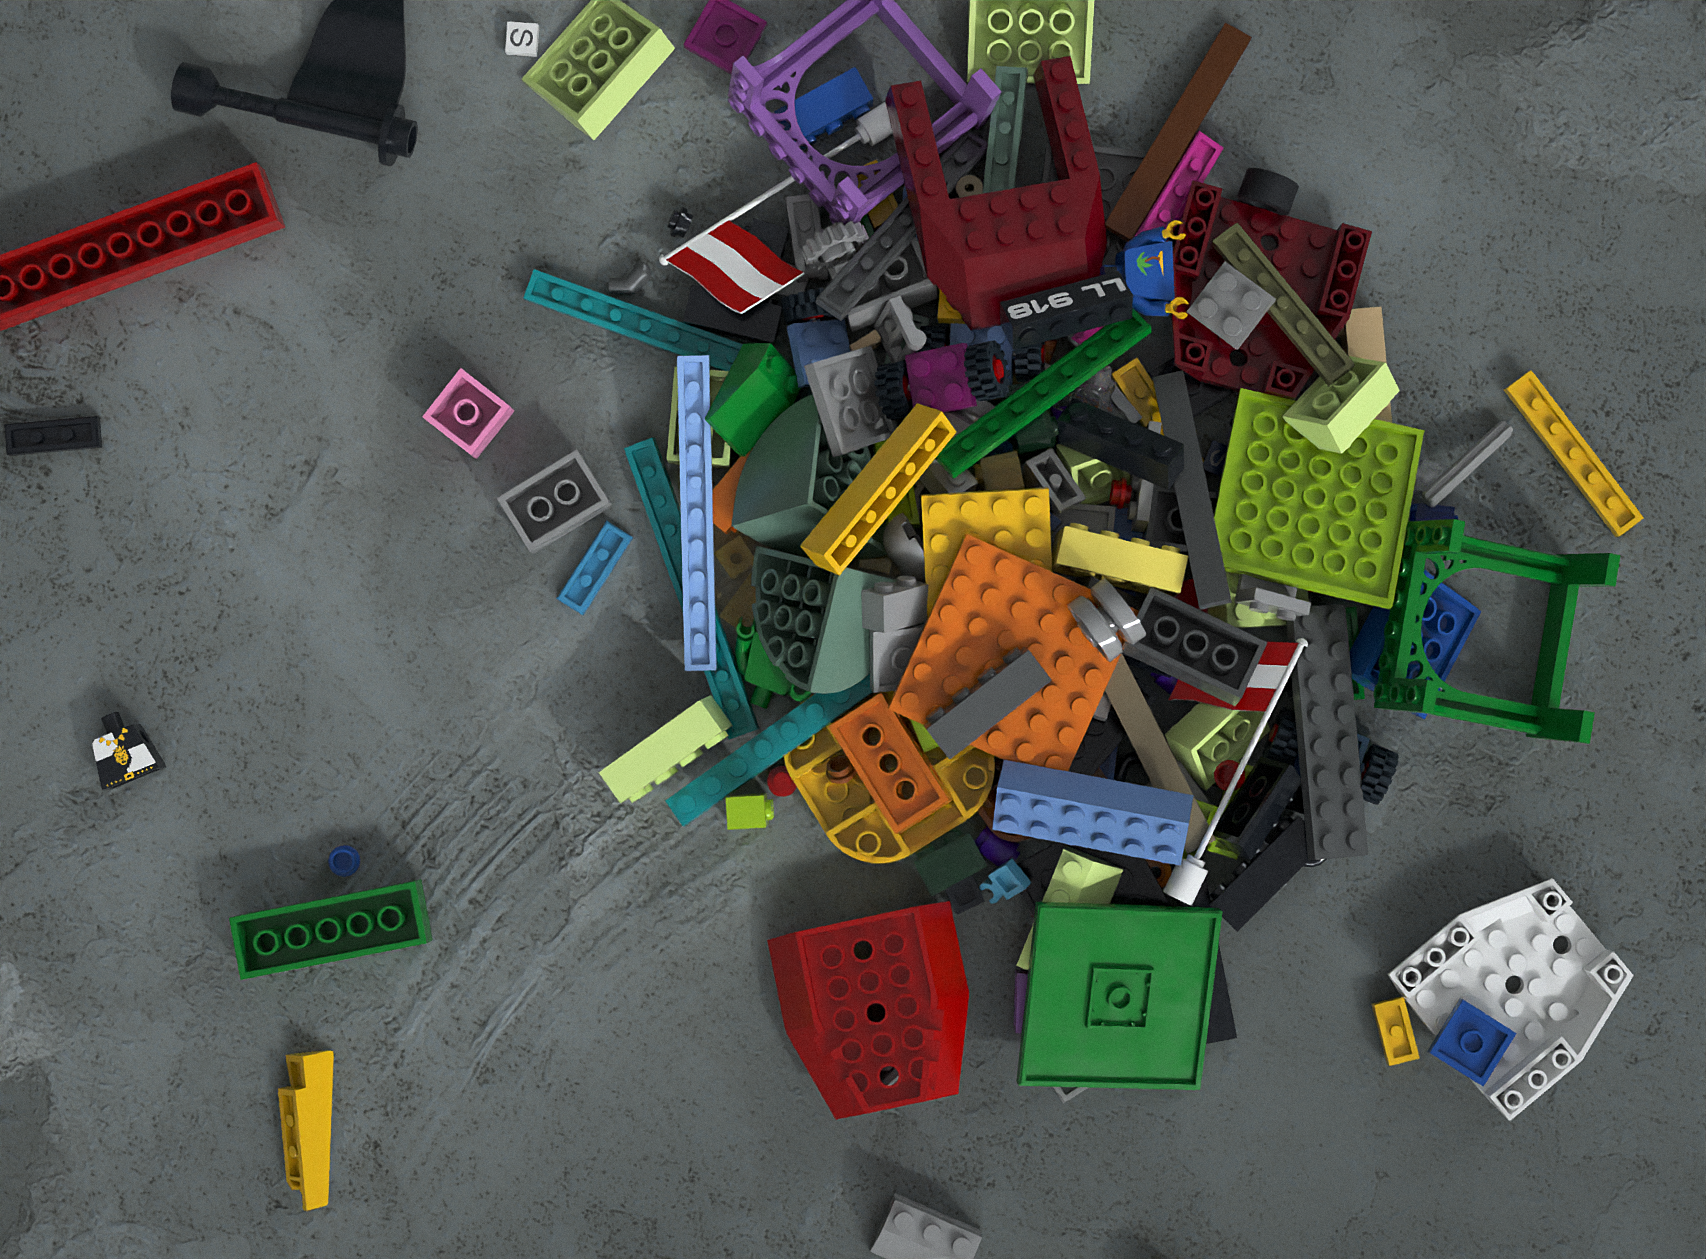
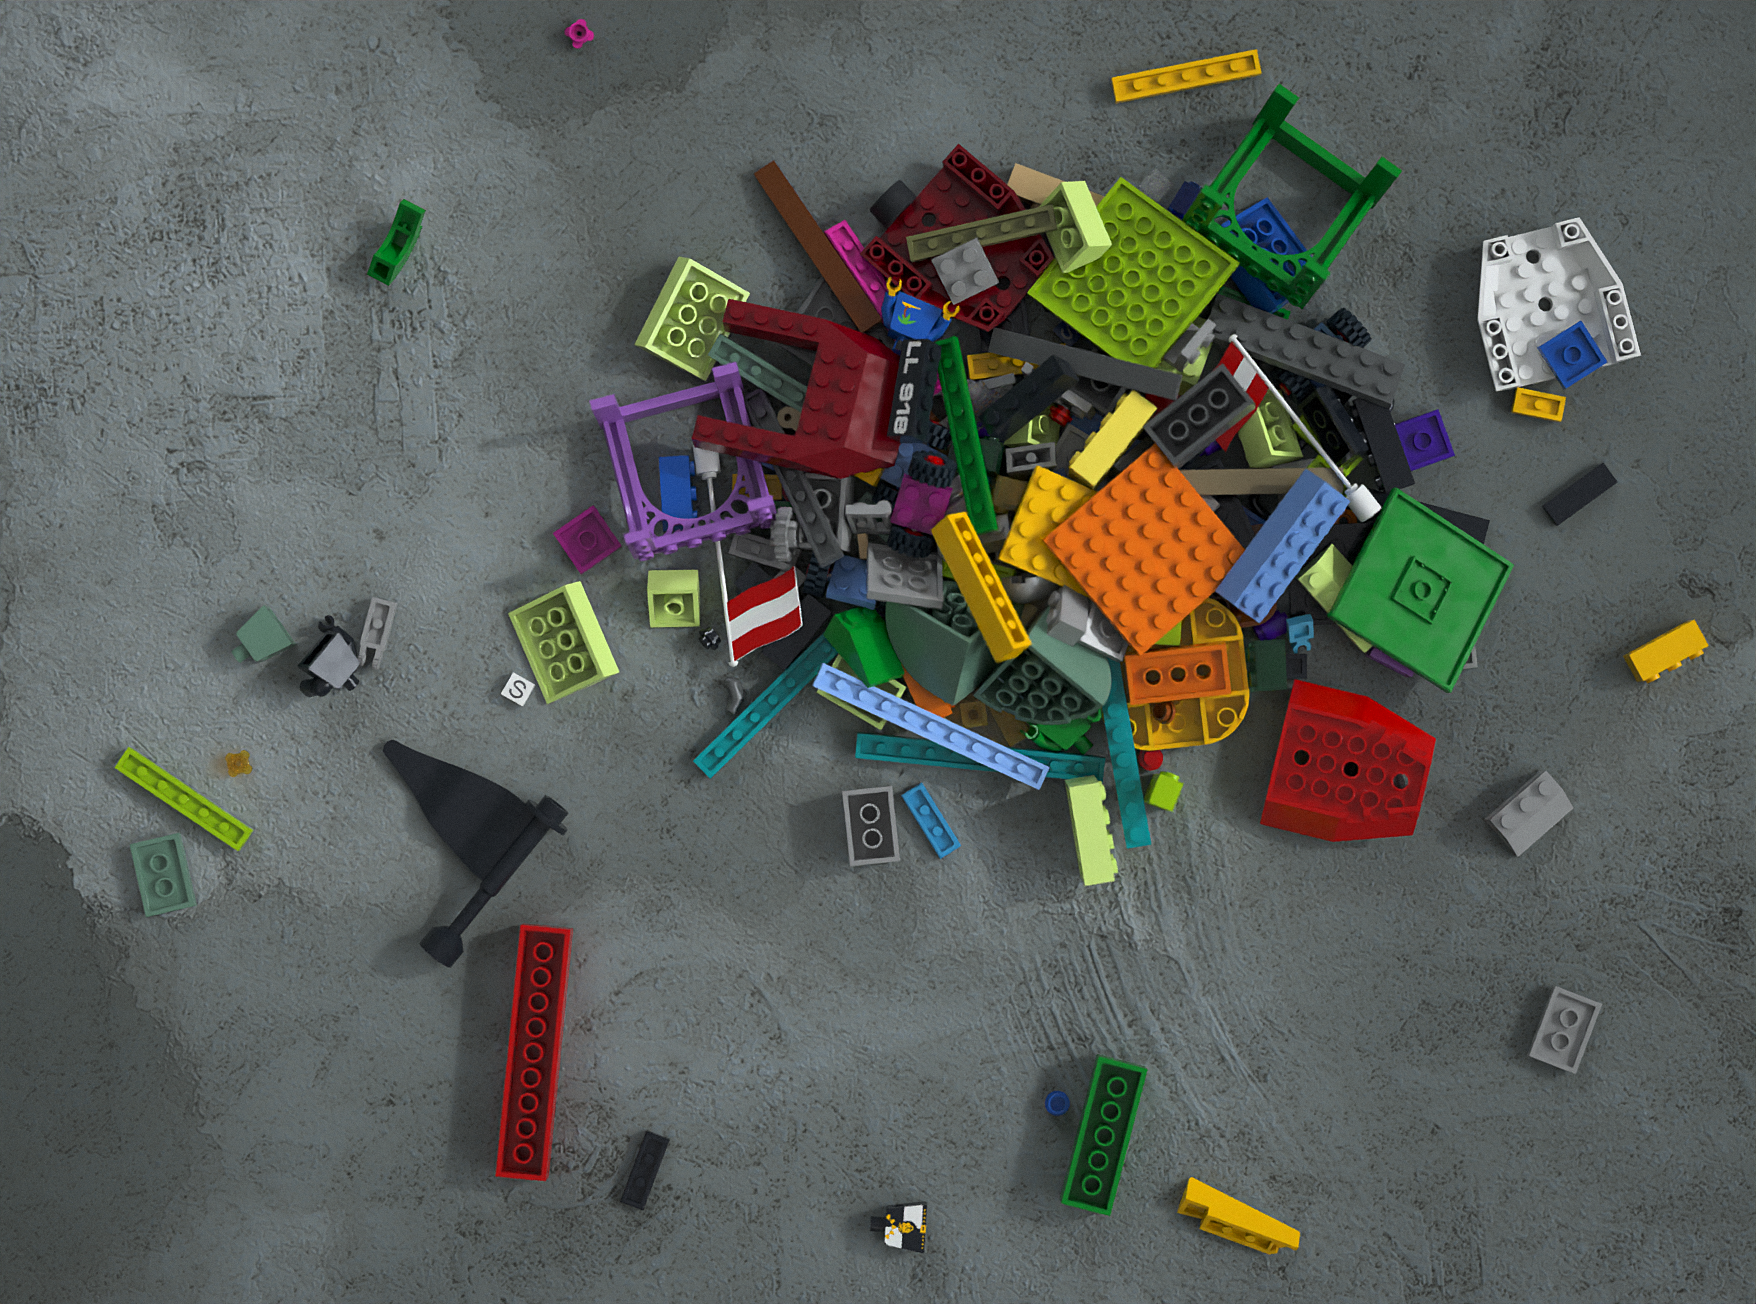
camera: 65 degrees left, 0 degrees up
bright pink brick [422,368,515,459] -> none
dark grey brick [923,647,1052,759] -> none
light grey wheel [1067,578,1146,662] -> none
red plate [1214,760,1245,791] -> none
light grey axle [1421,421,1513,507] -> none
none -> yellowish green slope [647,570,700,627]
none -> dark purple plate [1395,409,1455,471]
none -> black tile [1542,462,1618,526]

